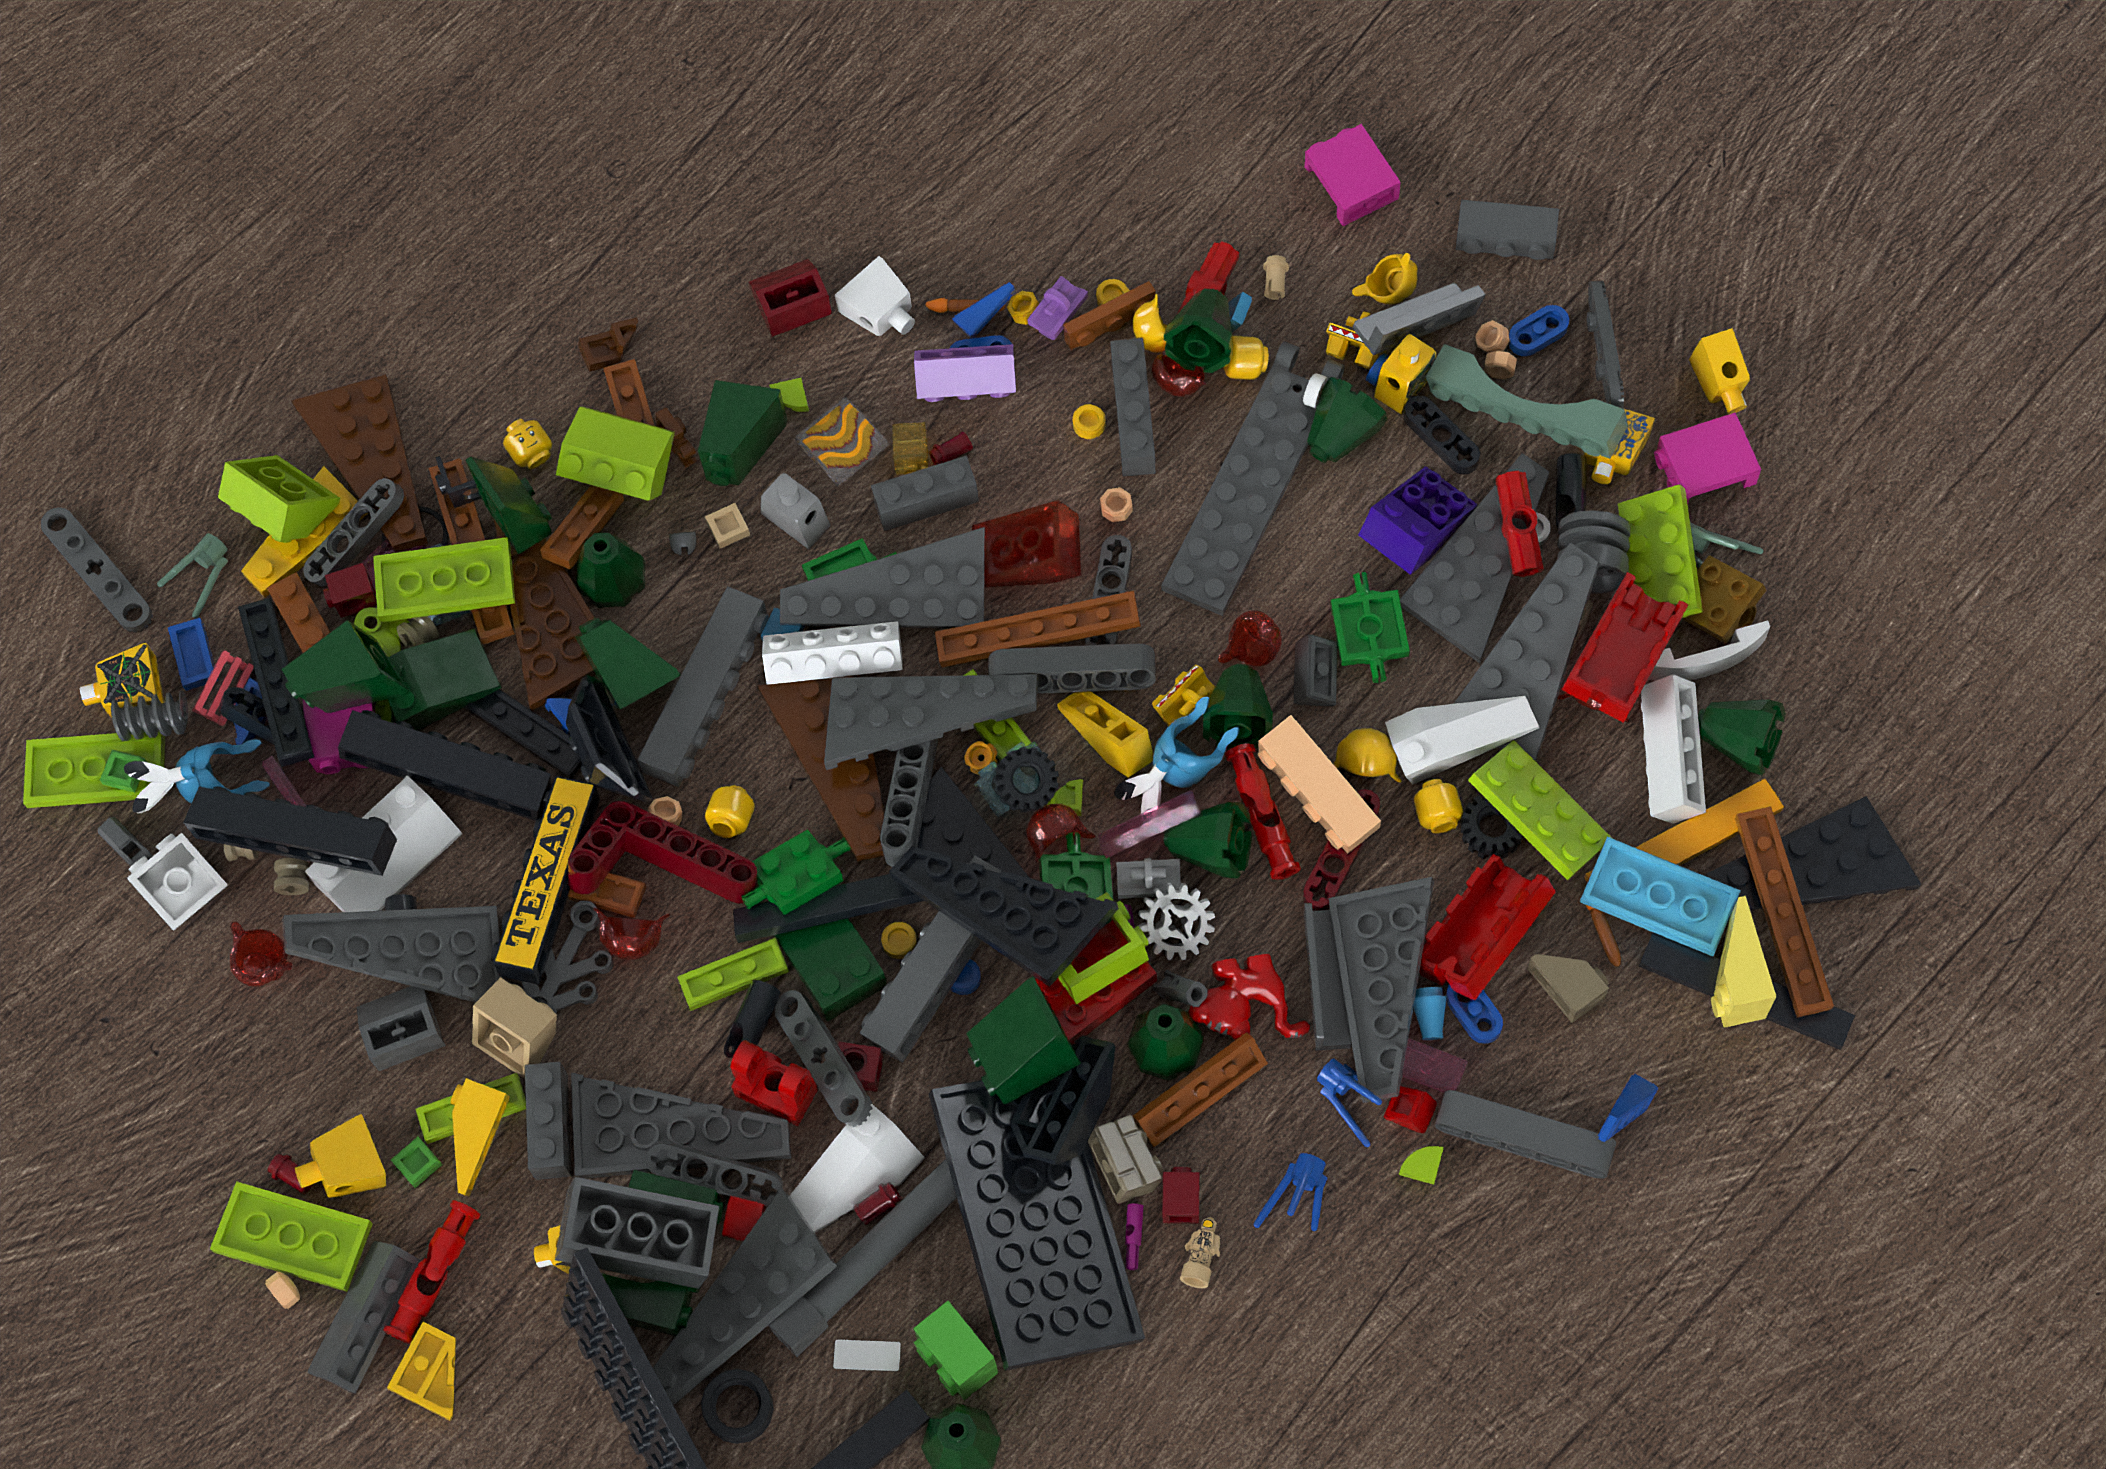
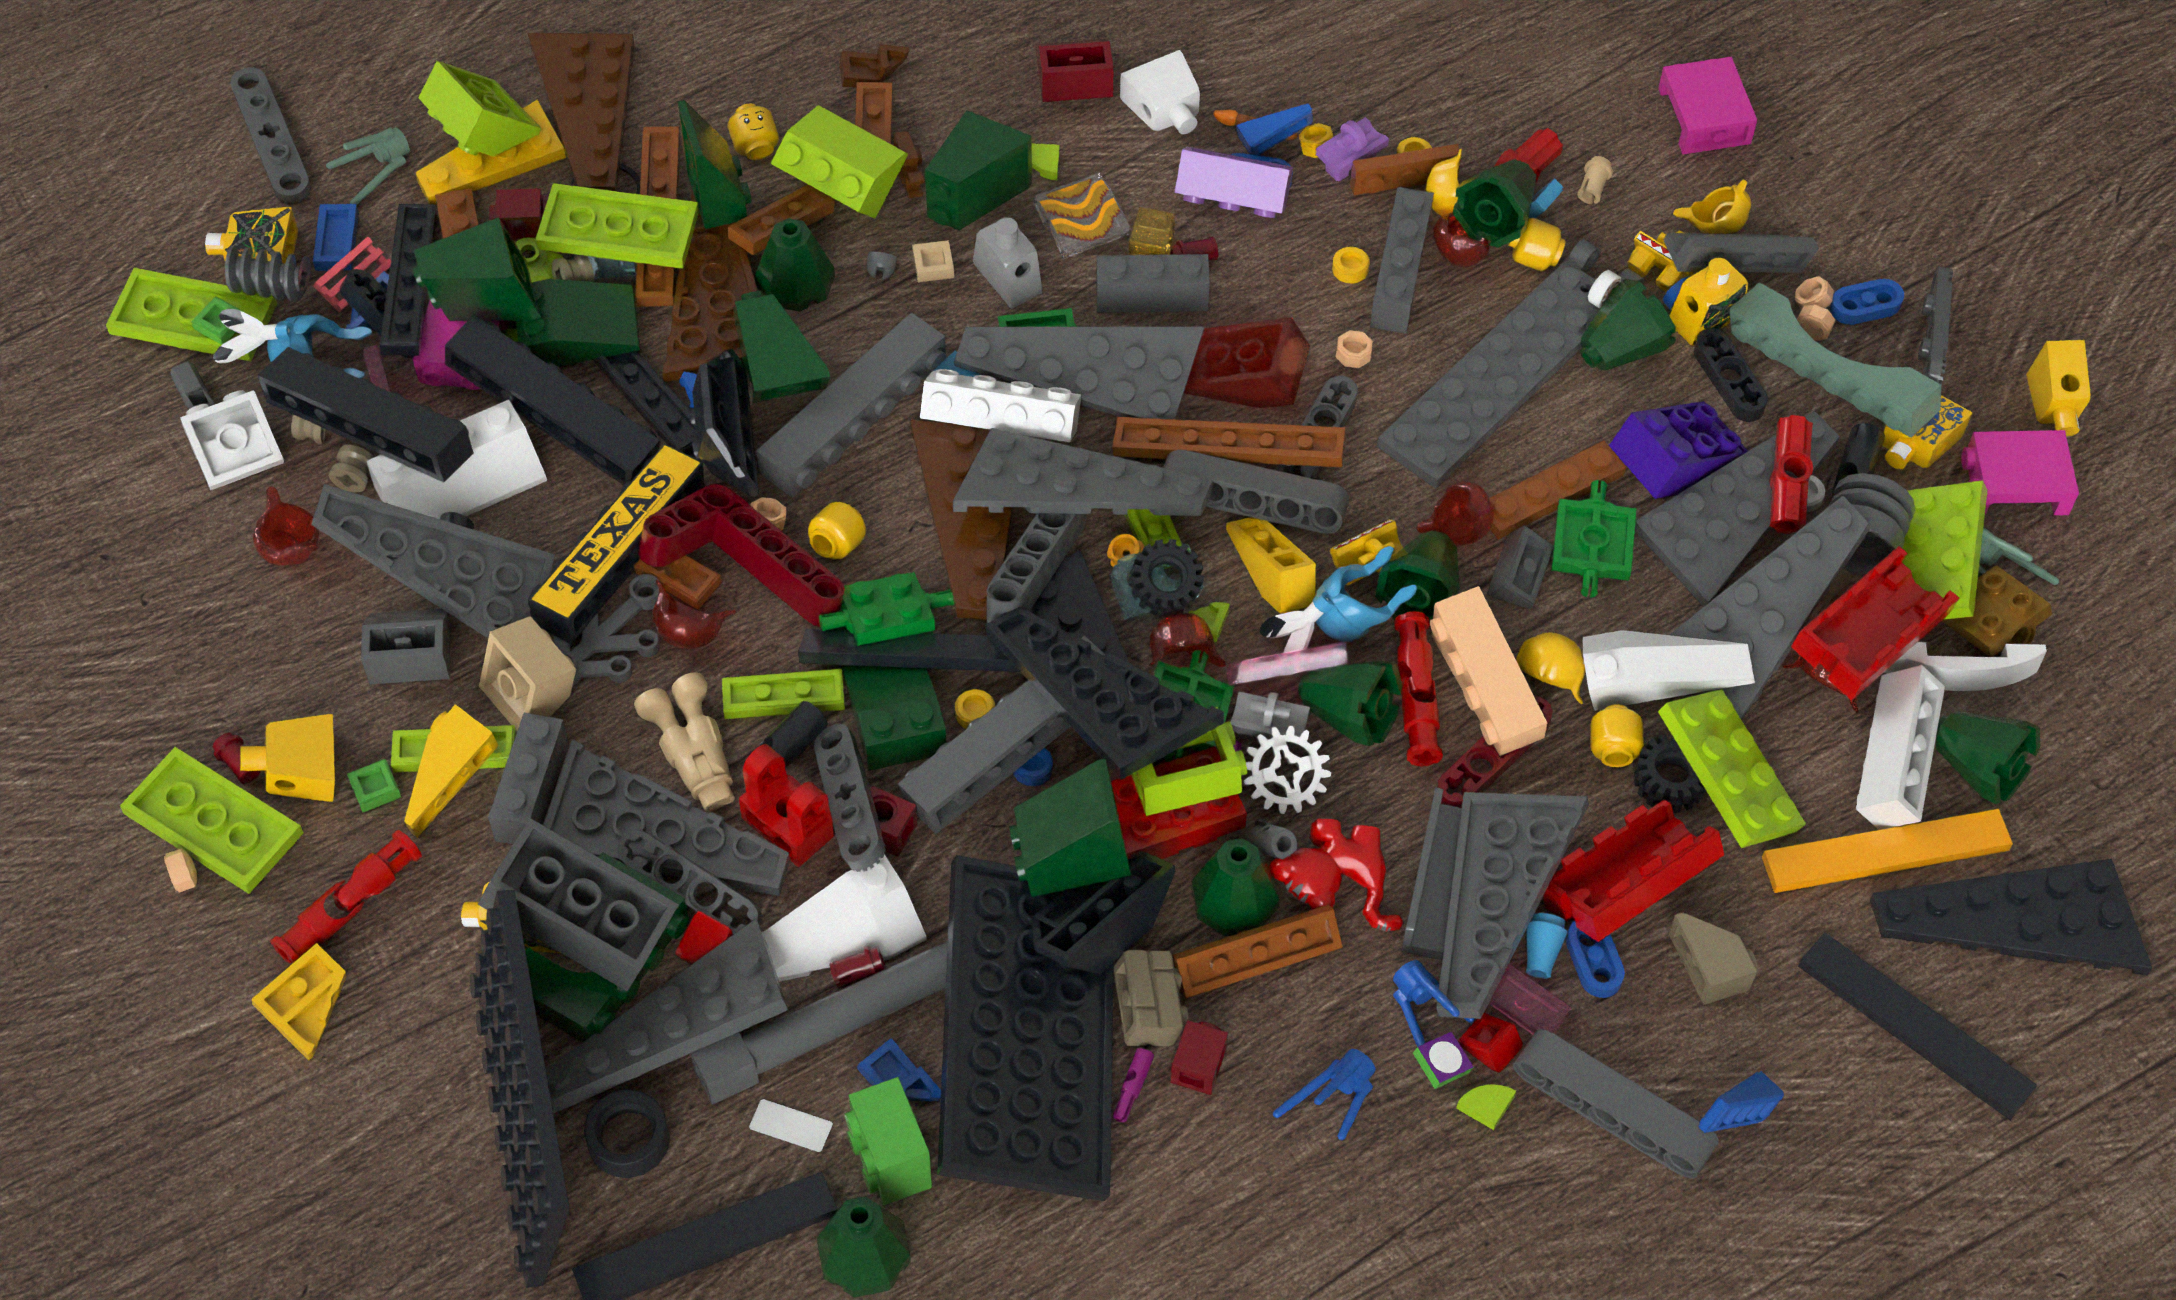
camera: 10 degrees right, 10 degrees down
dark grey beam [303,478,404,587] -> none
dark grey panel [308,1241,422,1394] -> none
black bracket [435,456,482,508] -> none
tan piece [1180,1217,1220,1288] -> none
dark grey brick [1455,200,1559,260] -> none
medium azure tile [1580,837,1741,957] -> none
dark orange piece [1586,905,1621,967] -> none
light yellow slope [1711,896,1776,1028] -> none
dark orange plate [1735,806,1834,1017] -> none
none -> tan piece [634,672,735,812]
none -> blue slope [857,1038,941,1101]
none -> tile [1413,1031,1474,1089]
none -> dark orange plate [1476,440,1626,540]

